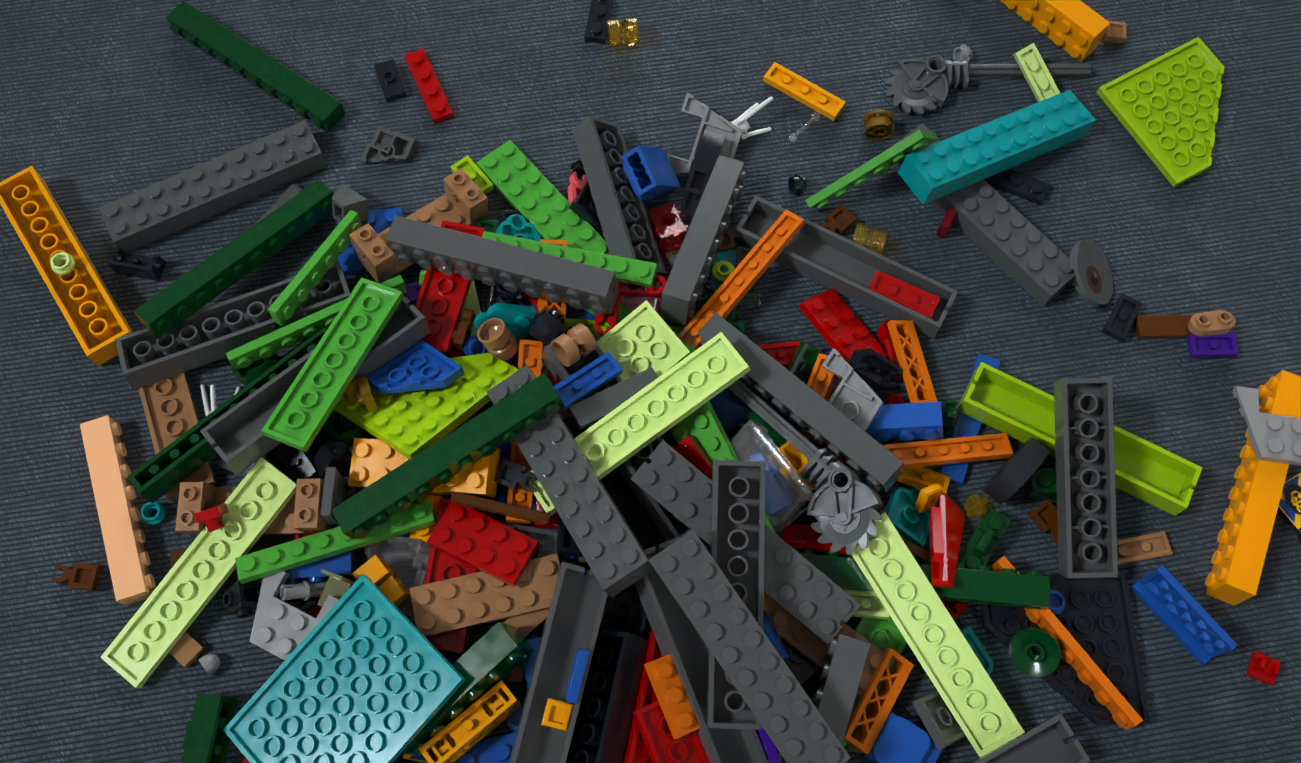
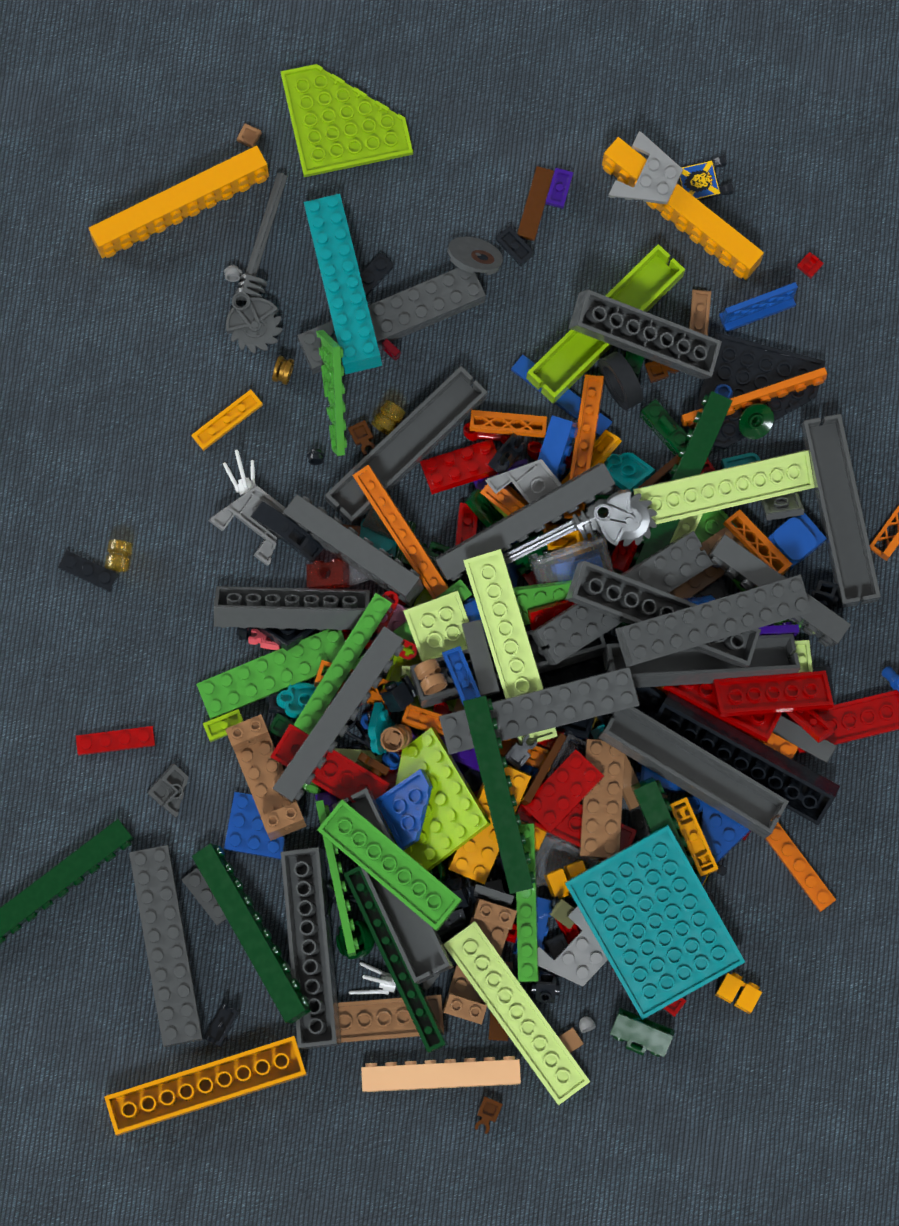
camera: 75 degrees left, 10 degrees up
yellowish green plate [51,252,75,275] -> none
teal plate [140,501,166,525] -> none
red tile [194,503,228,532] -> none
bright green plate [268,210,363,326] -> none
light grey axle [280,581,327,601] -> none
dark grey slope [332,184,369,223] -> none
pearl gold bracket [345,375,378,413] -> none
black plate [374,59,406,102] -> none
light orange tile [541,697,574,731] -> none
blue tile [564,647,590,704] -> none
blue brick [621,145,681,201] -> none
orange plate [644,654,700,739] -> none
lime plate [712,261,735,283] -> none
clear hinge [789,112,820,142] -> none
red plate [869,270,941,319] -> none
light orange tile [914,483,943,513] -> none
red wedge [928,493,965,588] -> none
dark green plate [941,400,958,432] -> none
clear yellow plate [964,494,989,518] -> none
yellowish green plate [1013,43,1060,102] -> none
medium nougat plate [1188,310,1236,337] -> none

